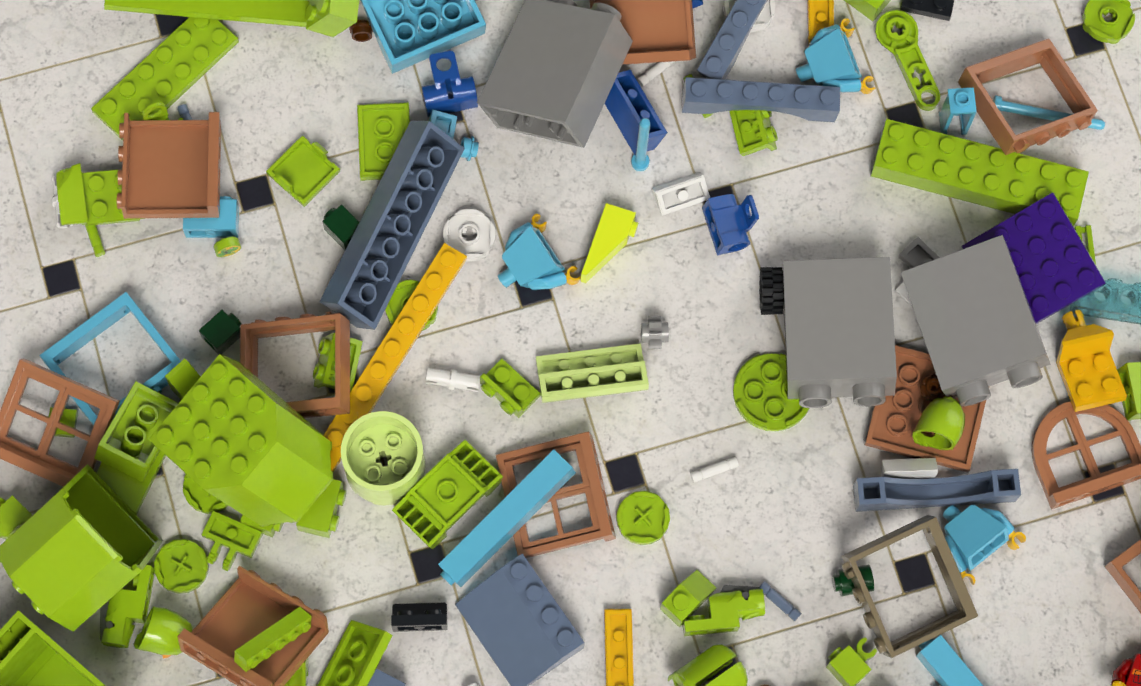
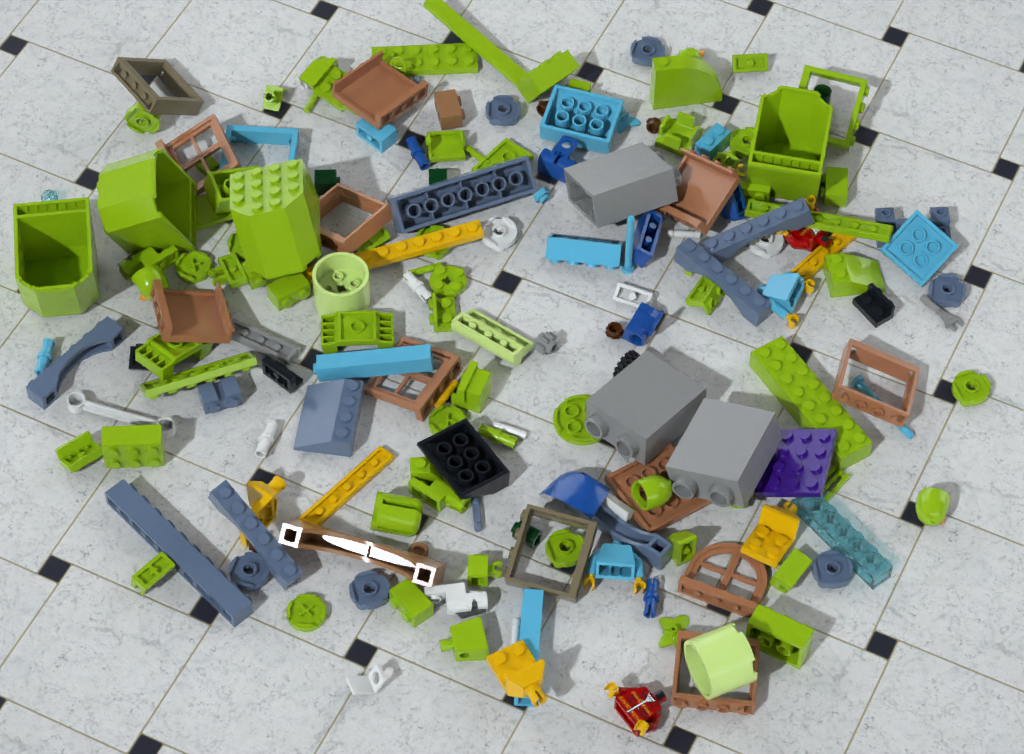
camera: 45 degrees right, 20 degrees down
lime tile [213,236,241,257] -> none
lime piece [234,607,312,672] -> none
medium azure plate [429,110,457,139] -> none
medium azure torso [498,214,581,290] -> none
neon yellow slope [581,203,639,283] -> none
lime beam [875,10,941,111] -> none
medium azure window [938,88,977,135] -> none
none -> light grey plate [231,318,299,366]
none -> lime bracket [262,85,288,111]
none -> blue pin [405,136,431,170]
none -> lime wheel [408,262,442,276]
none -> black slope [417,418,510,500]
none -> lime plate [429,265,467,298]
none -> medium nougat brick [434,89,465,130]
none -> yellow wheel [434,380,459,408]
none -> lime plate [451,360,491,413]
none -> lime wheel [464,144,491,165]
none -> lime pin [478,423,518,449]
none -> sand blue plate [485,95,521,126]
none -> blue piece [539,471,610,519]
none -> medium azure slope [545,233,623,270]
none -> lime plate [545,529,584,568]
none -> reddish brown plate [605,322,624,339]
none -> blue pin [643,578,660,619]
none -> lime piece [658,615,689,651]
none -> lime slope [667,530,697,566]

